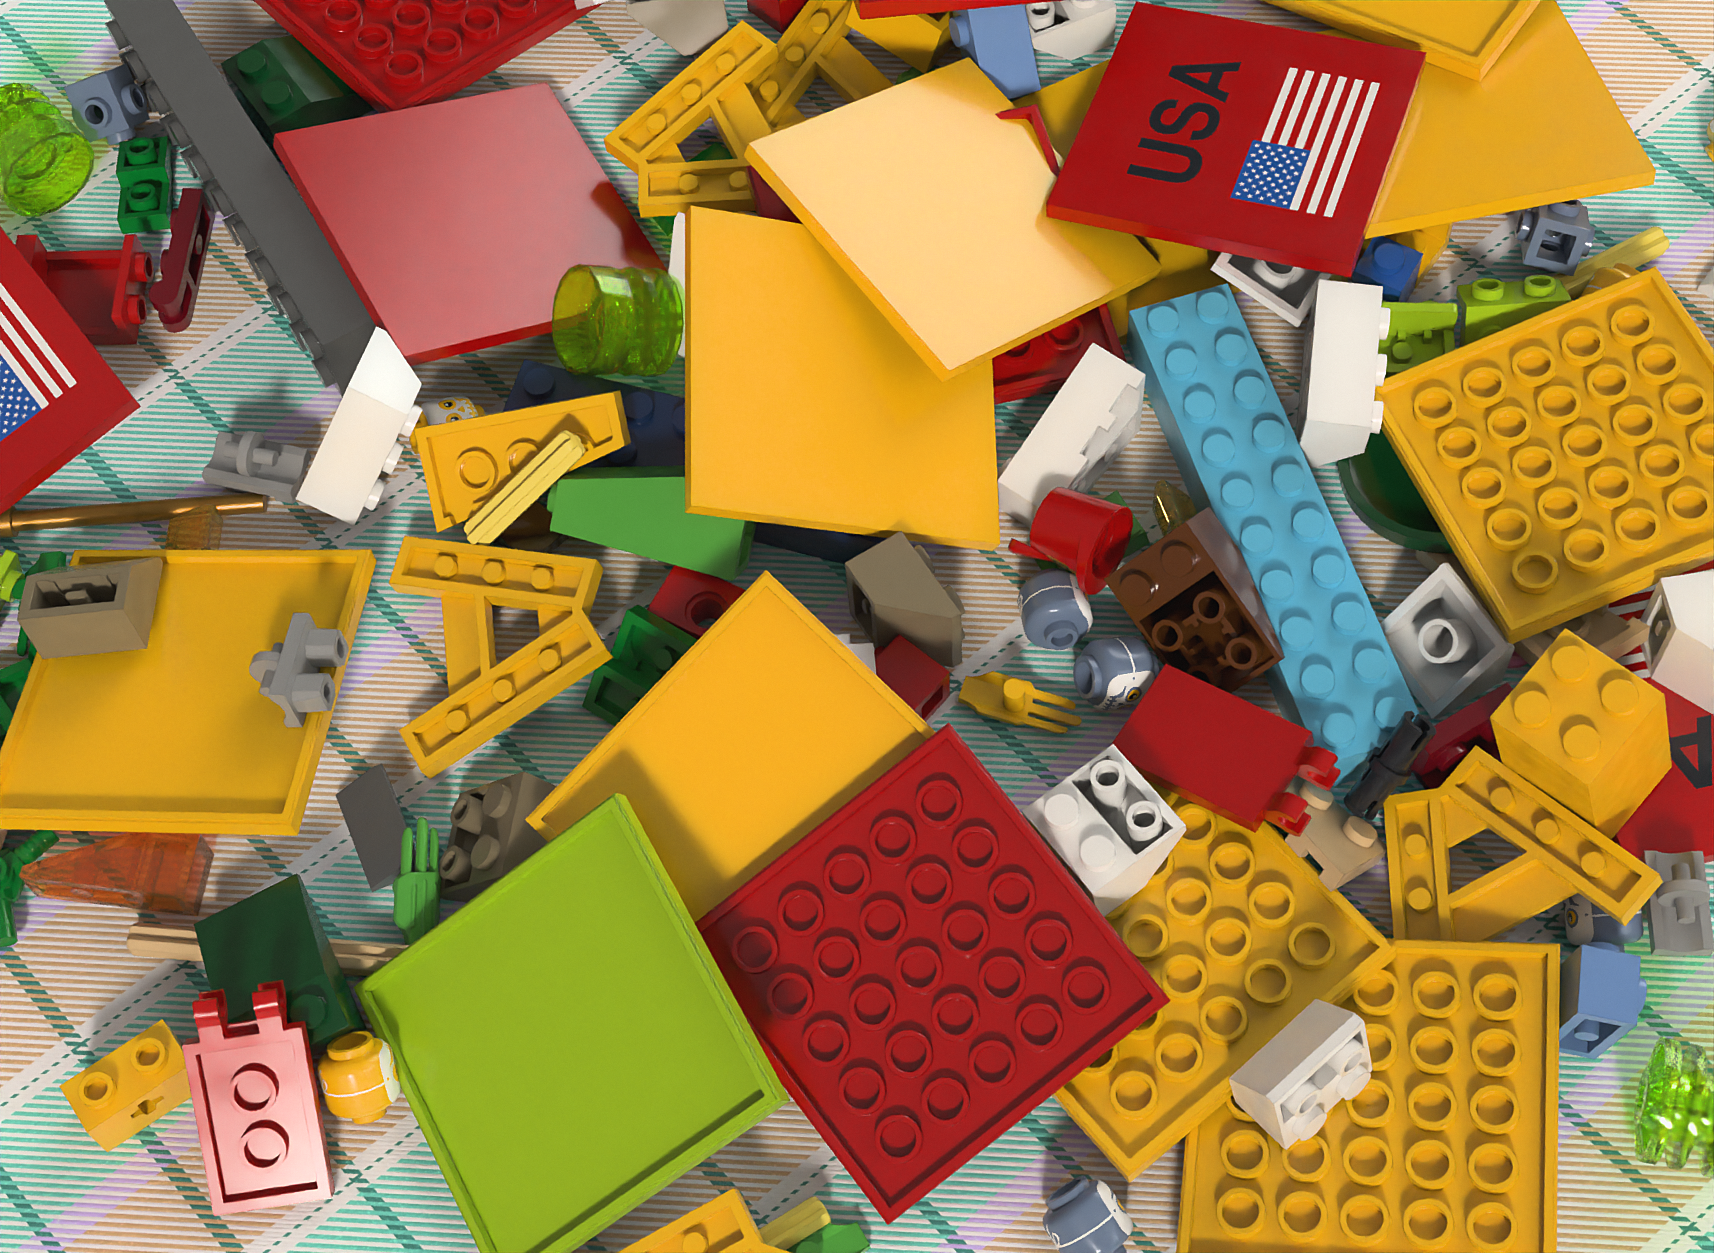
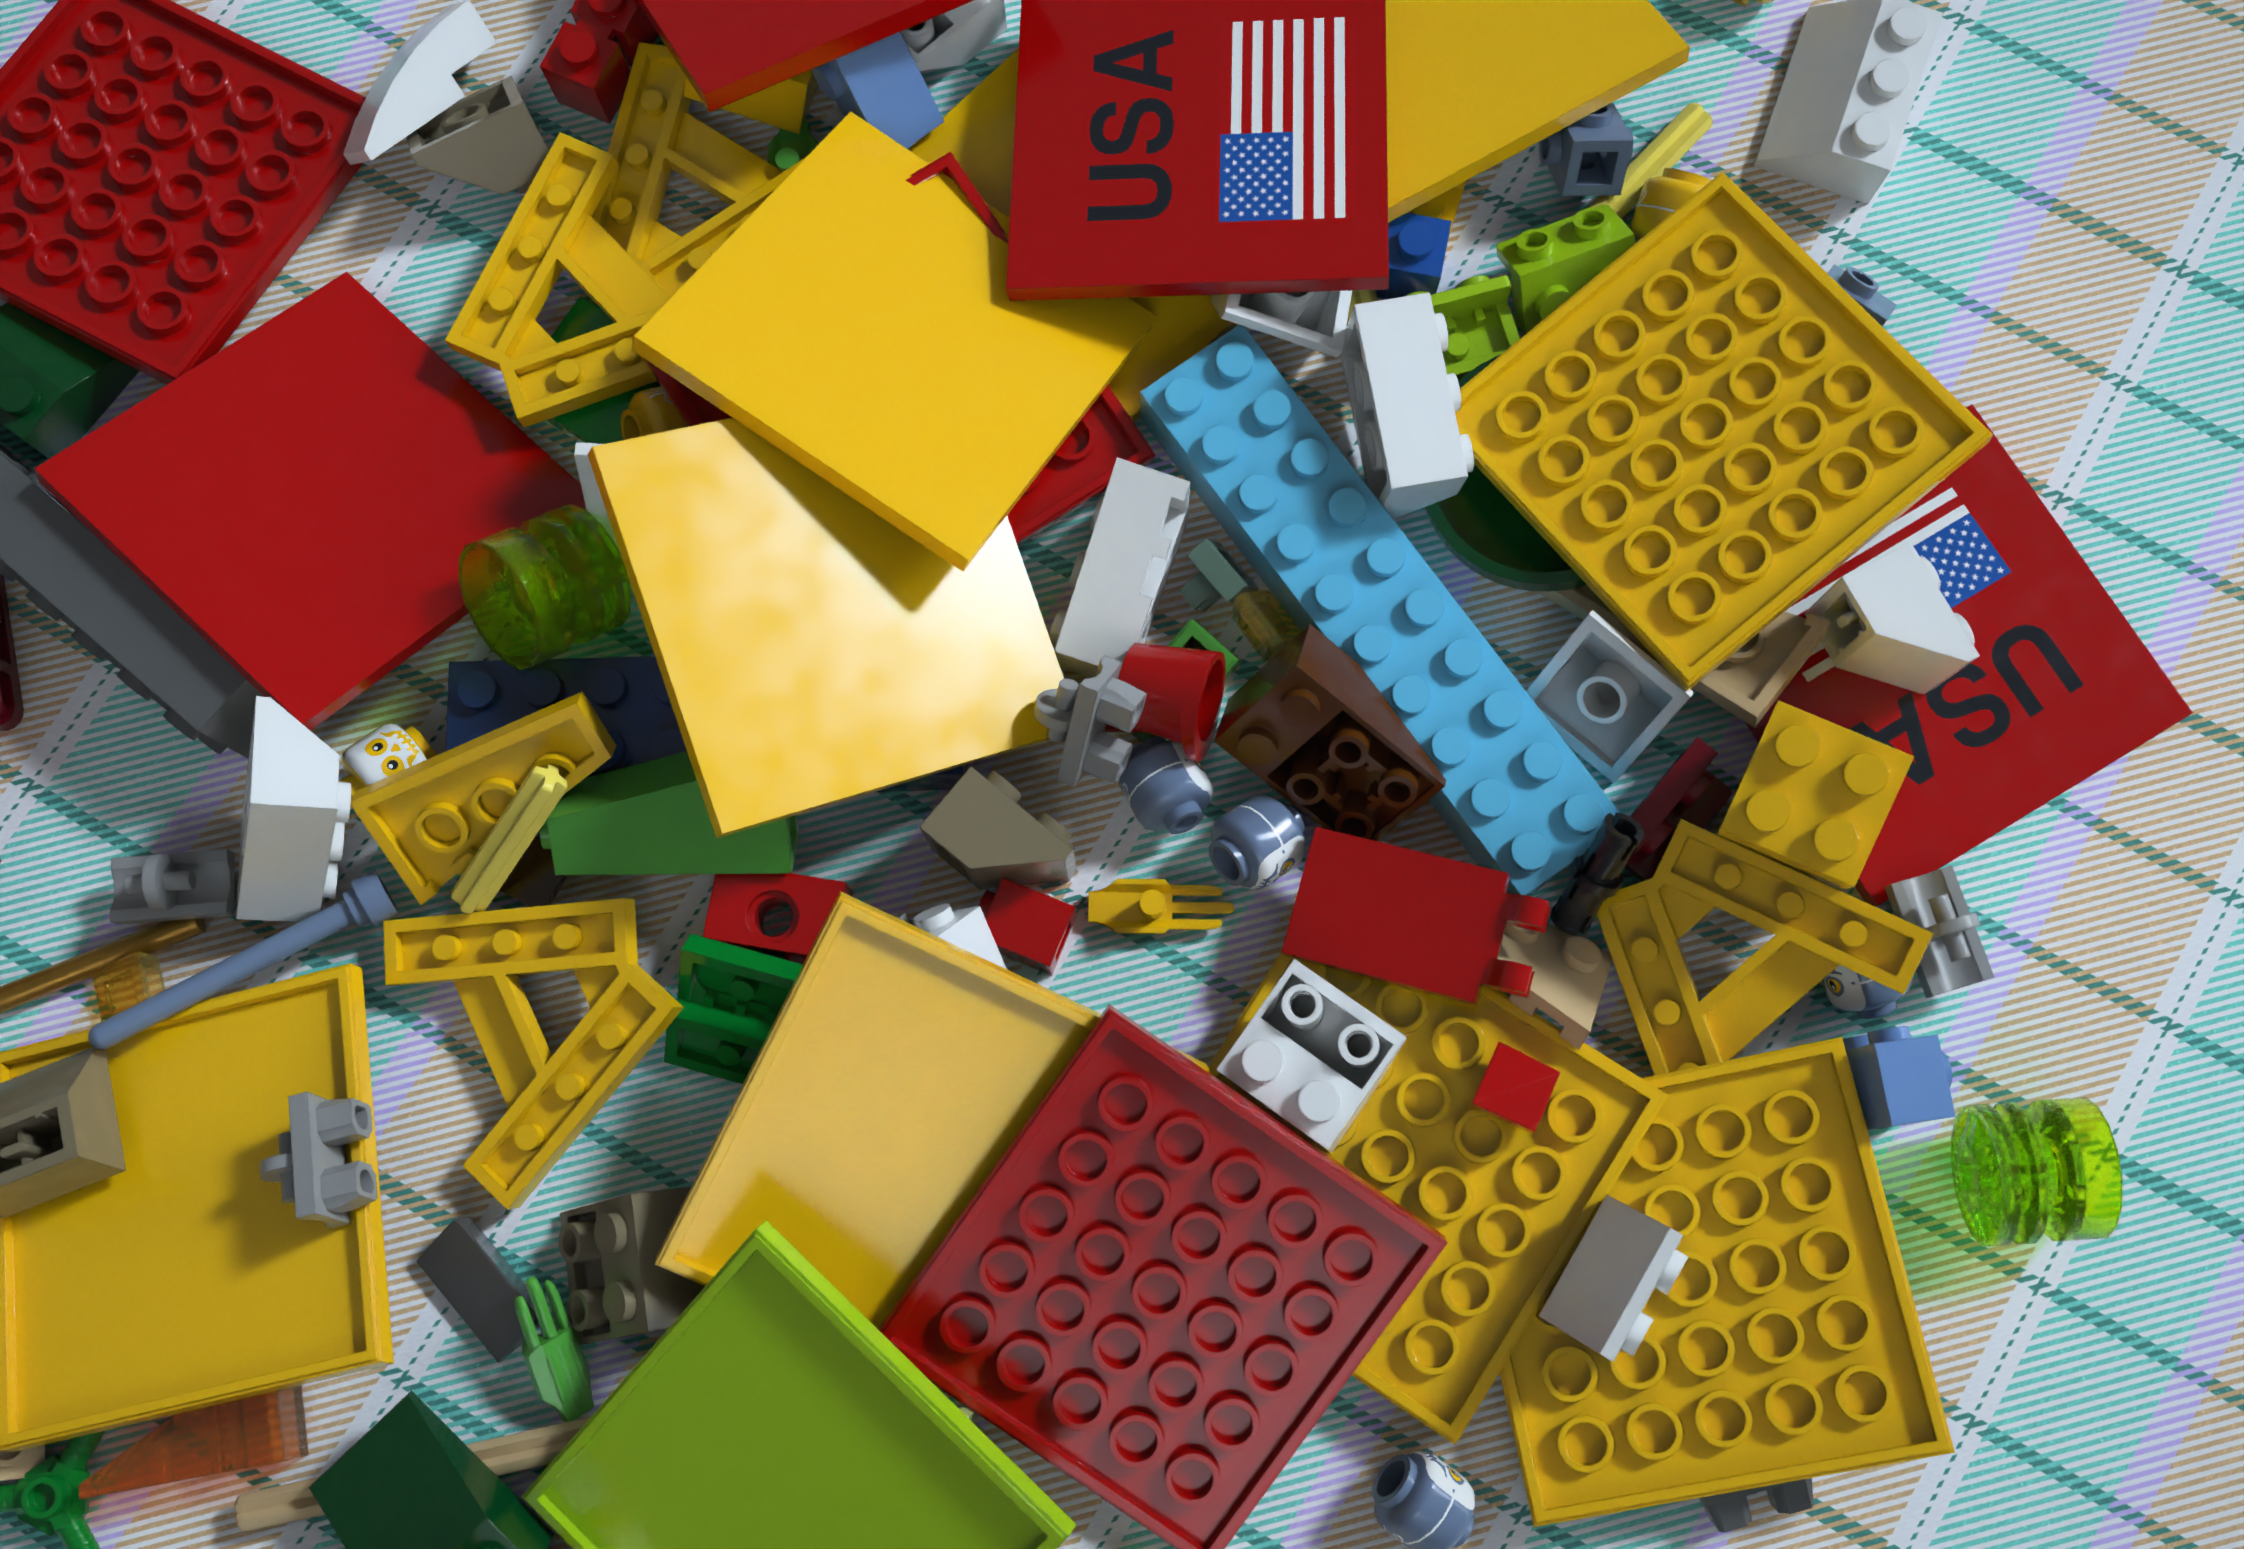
camera: 20 degrees left, 15 degrees up
none -> sand blue piece [88,869,400,1050]
none -> light grey hips [1033,655,1147,787]
none -> sand green tile [1179,538,1259,612]
none -> red slope [1471,1042,1561,1135]

